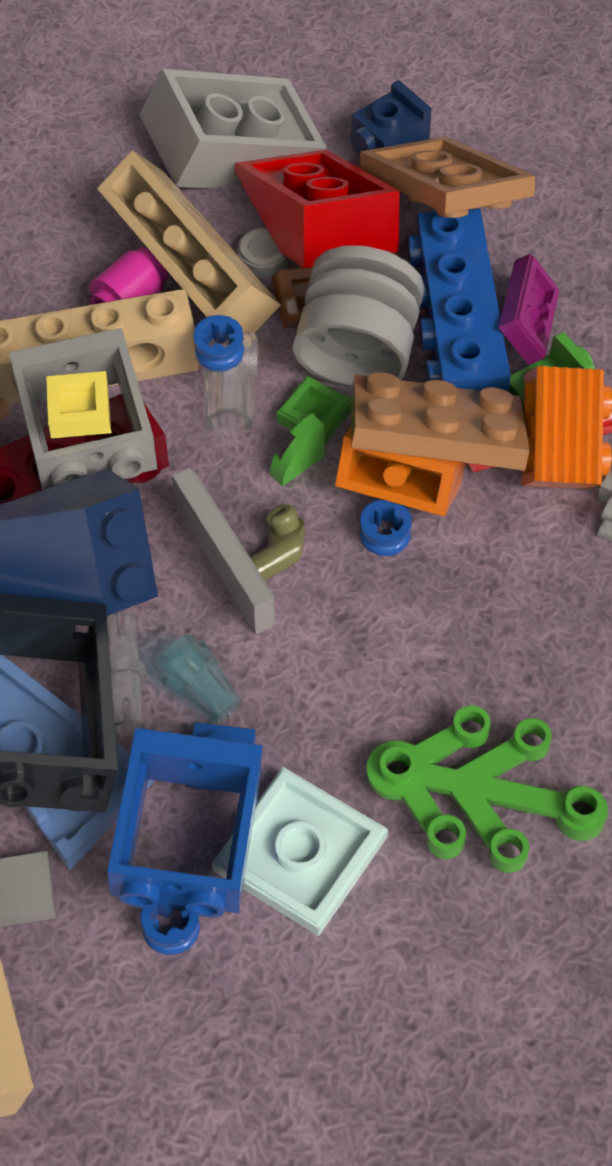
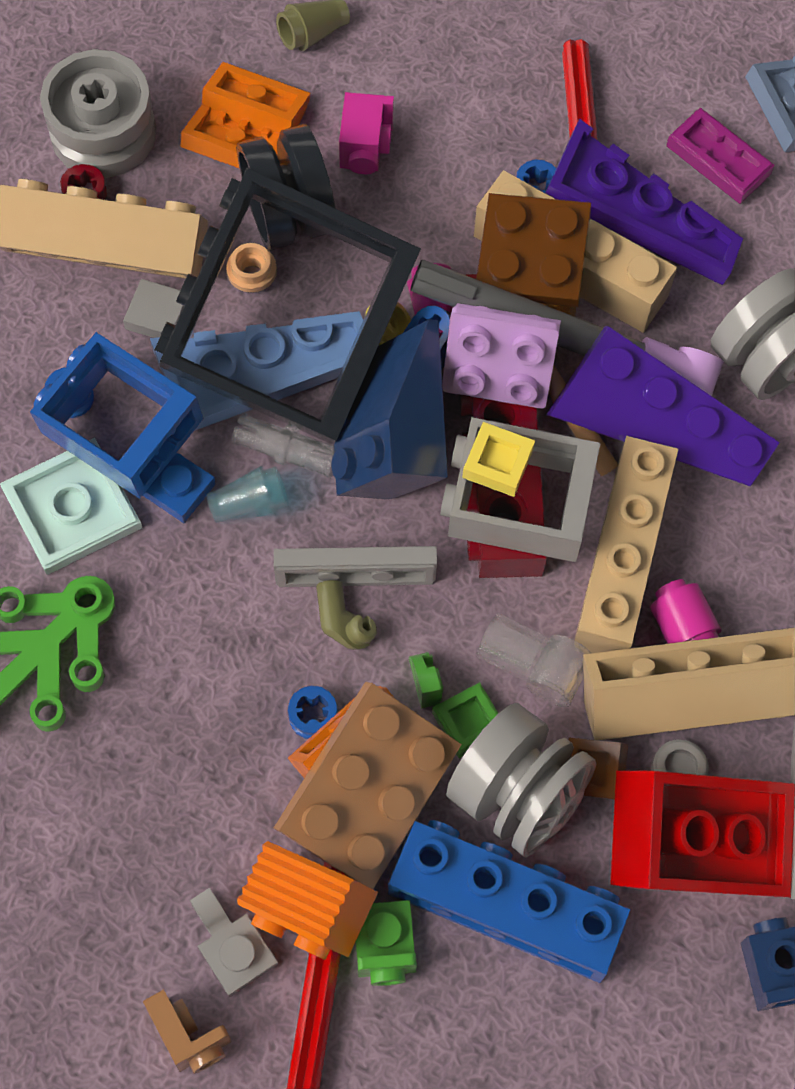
camera: 115 degrees right, 10 degrees up
blue bush [193,315,245,372] -> none
medium nougat plate [360,136,535,218] -> none
magenta plate [498,253,560,366] -> none

